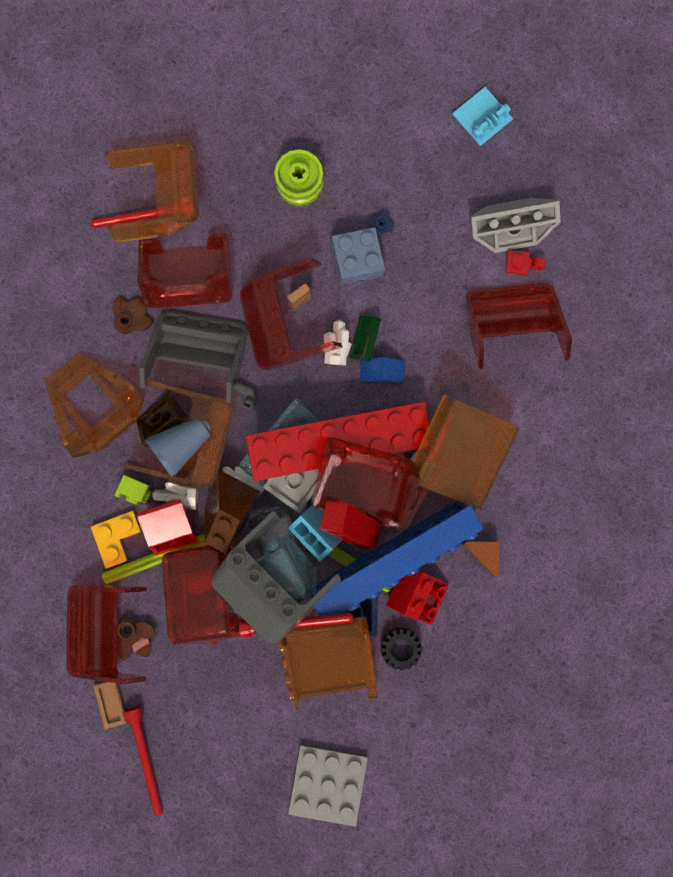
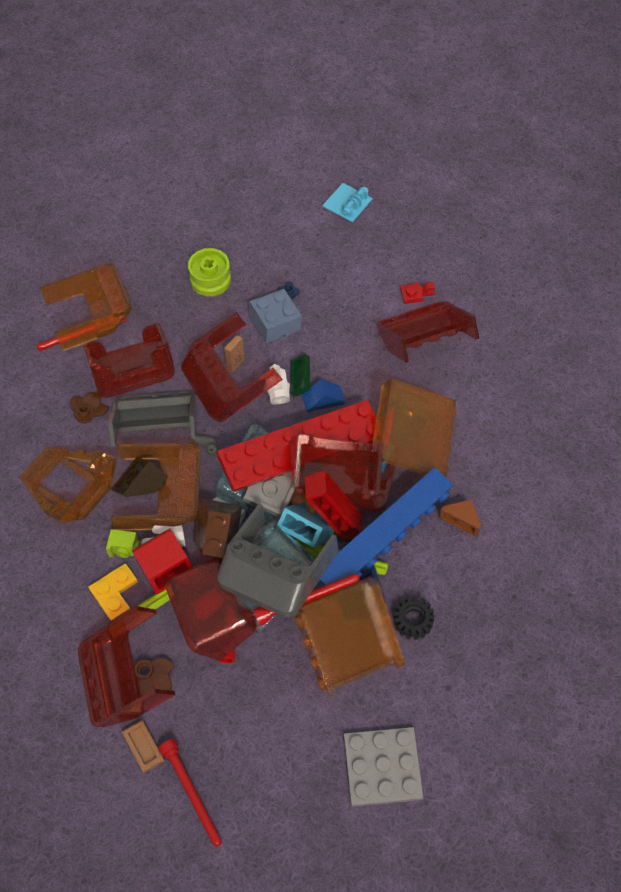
camera: 15 degrees left, 25 degrees down
sand blue cone [145,417,212,477] -> none
red slope [386,571,449,625] -> none
light grey wedge [470,198,560,253] -> none

